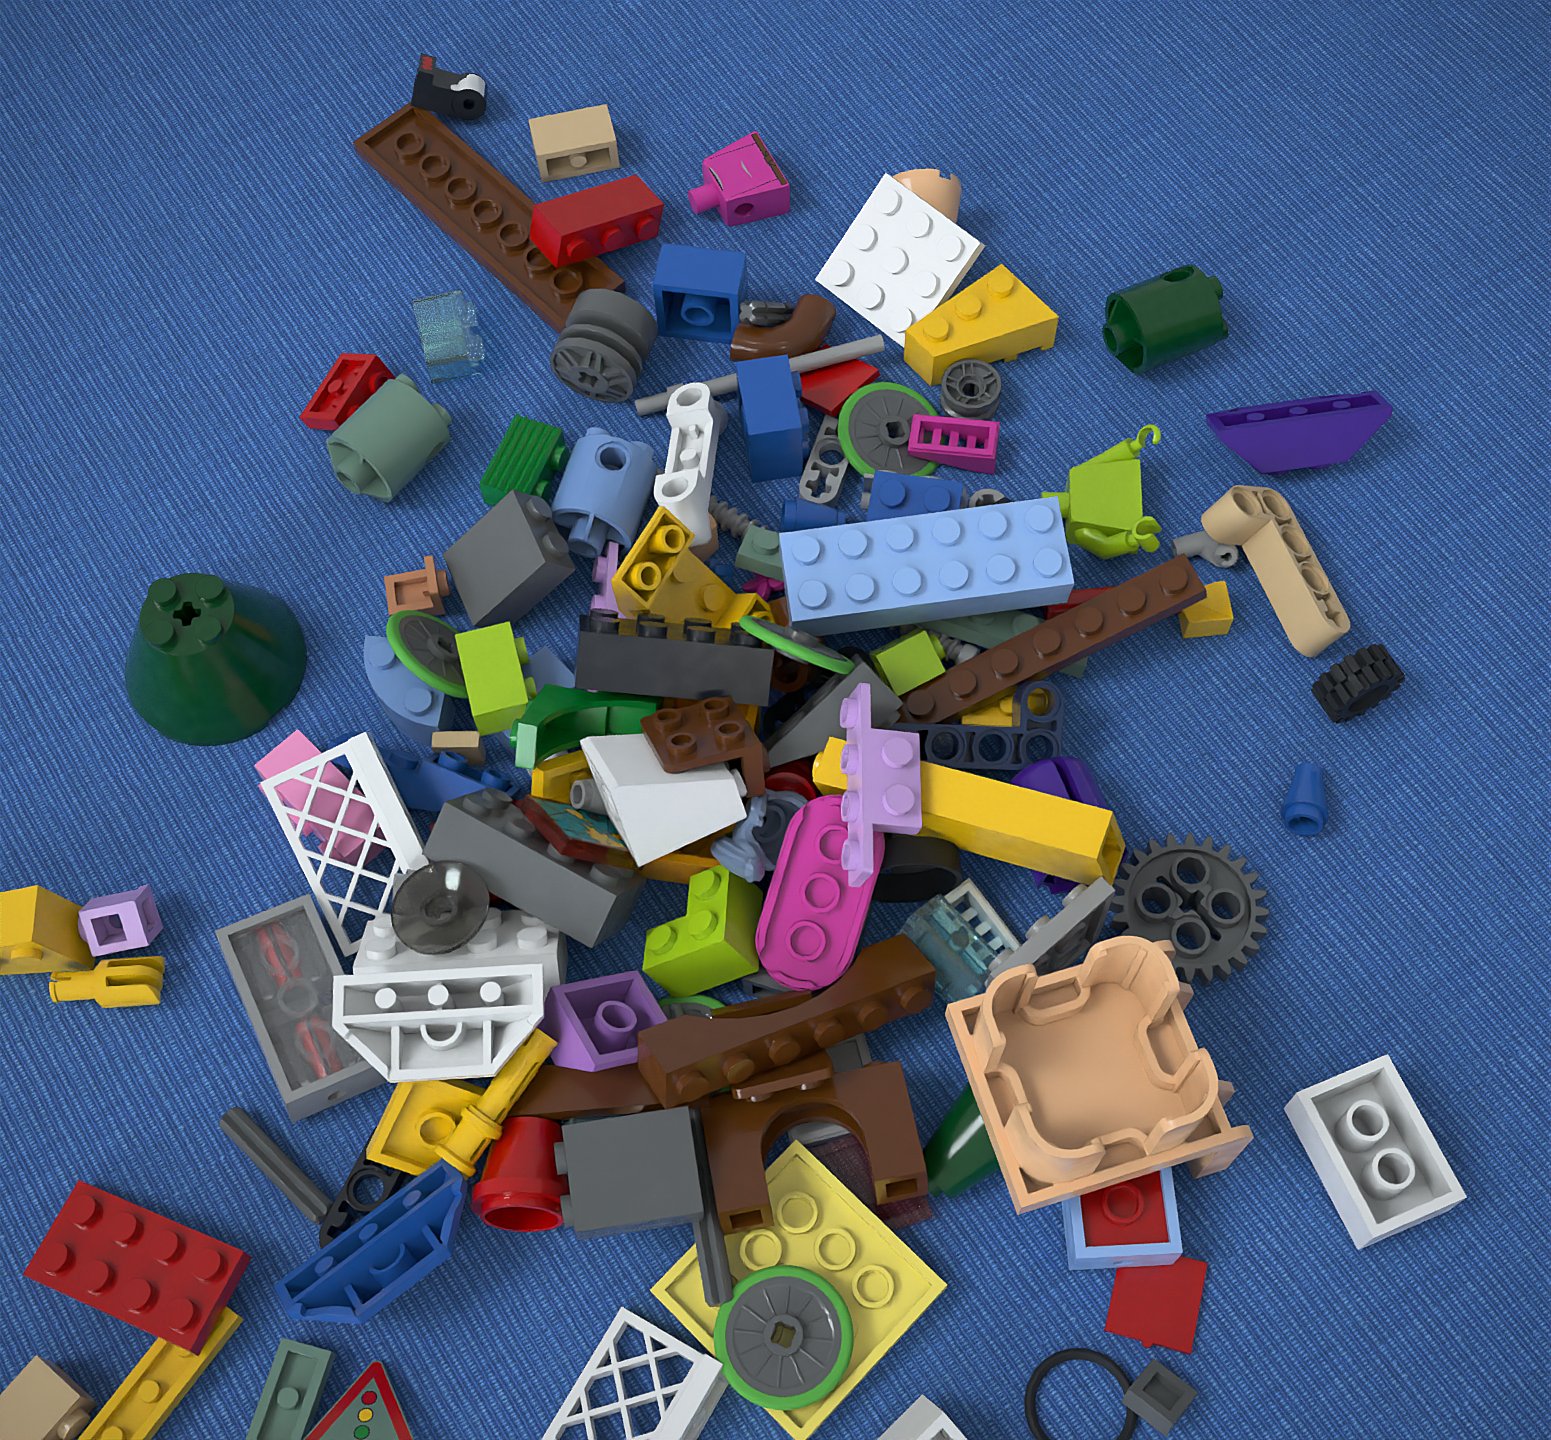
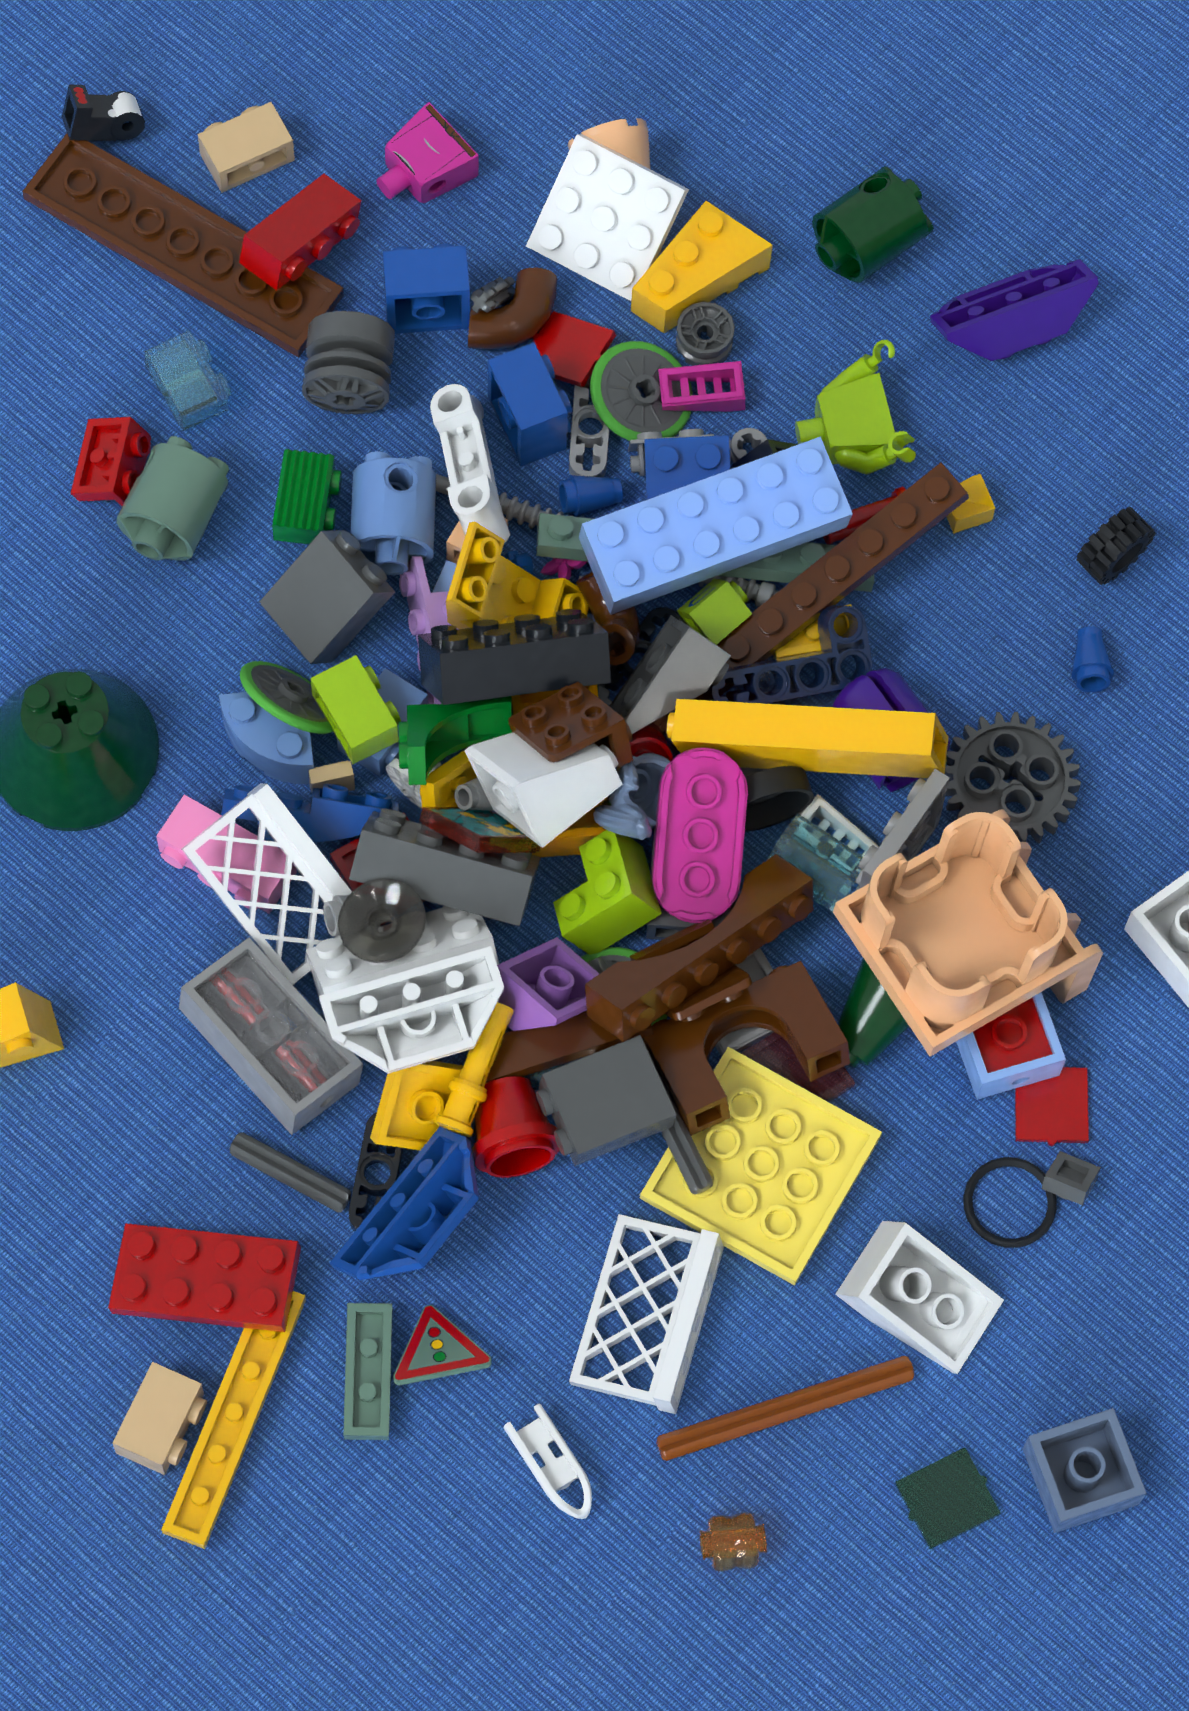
camera: 20 degrees left, 5 degrees up
yellow arm [49,956,166,1008] -> none
lavender brick [78,884,163,957] -> none
nougat bracket [384,555,451,617] -> none
light grey bar [634,334,885,417] -> none
dark grey wheel [714,1265,854,1410] -> none
wheel [739,615,855,675] -> none
lavender bracket [840,683,922,887] -> none
light grey arm [1171,530,1239,568] -> none
tan beam [1201,485,1350,658] -> none

